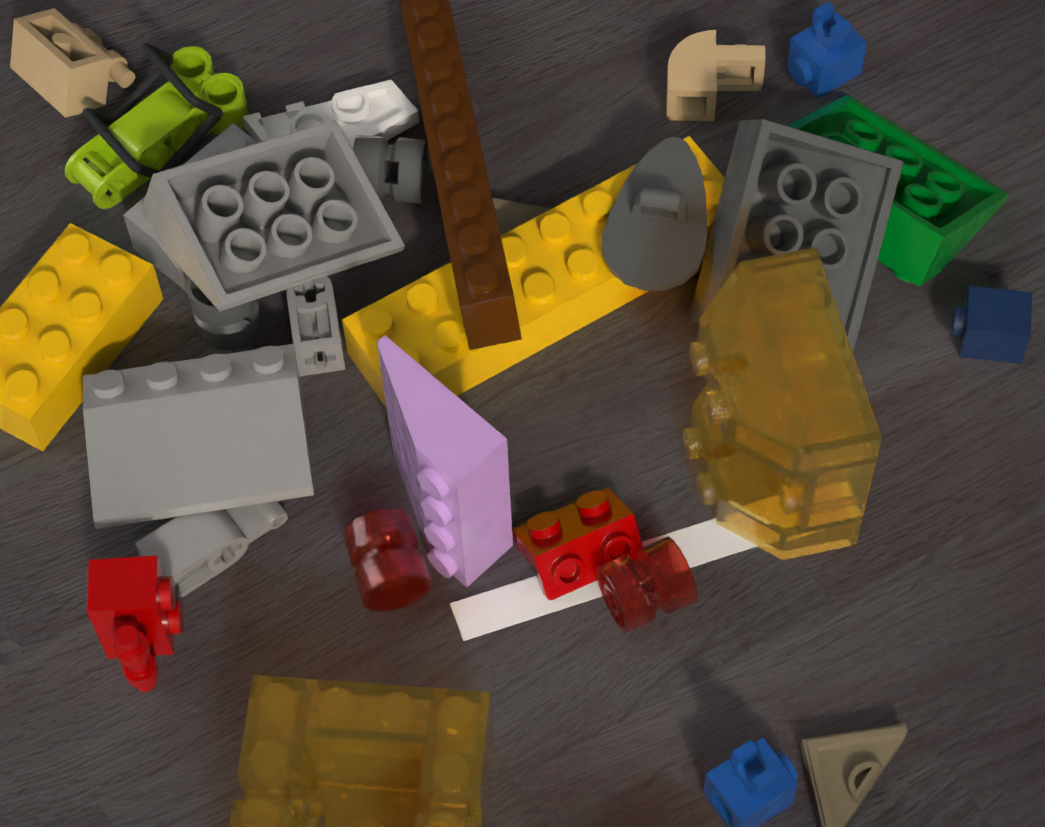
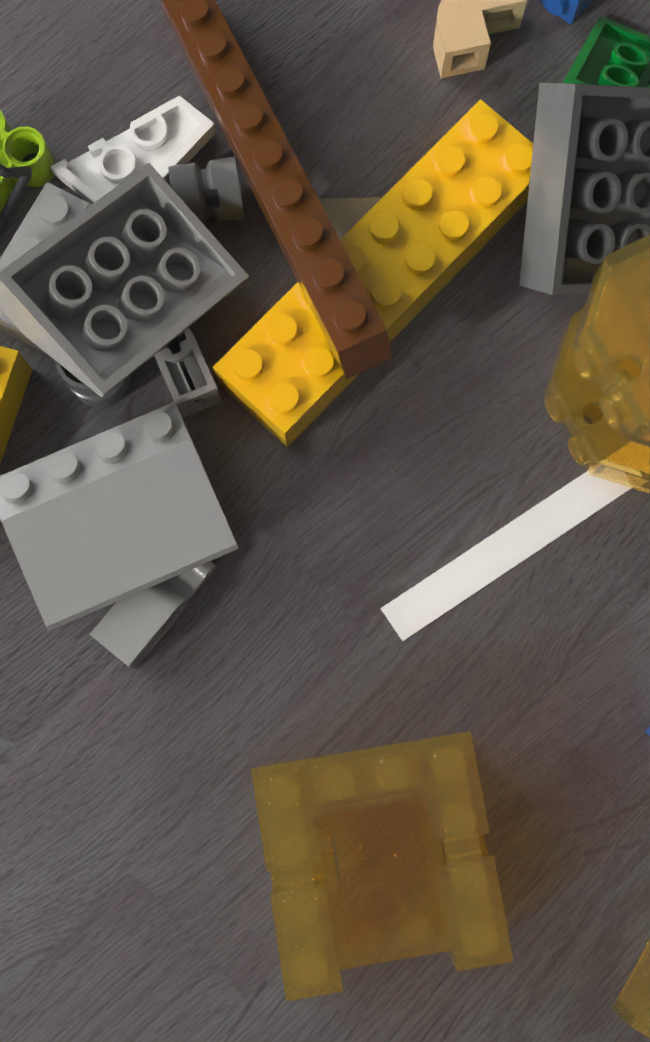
camera: 15 degrees left, 20 degrees up
red brick [86,555,184,692] -> none
clear red wheel [343,508,432,612] -> none
lavender slope [377,335,513,587] -> none
red bracket [512,488,645,600] -> none
clear red wheel [596,536,698,633] -> none
dark grey shield [602,137,708,291] -> none

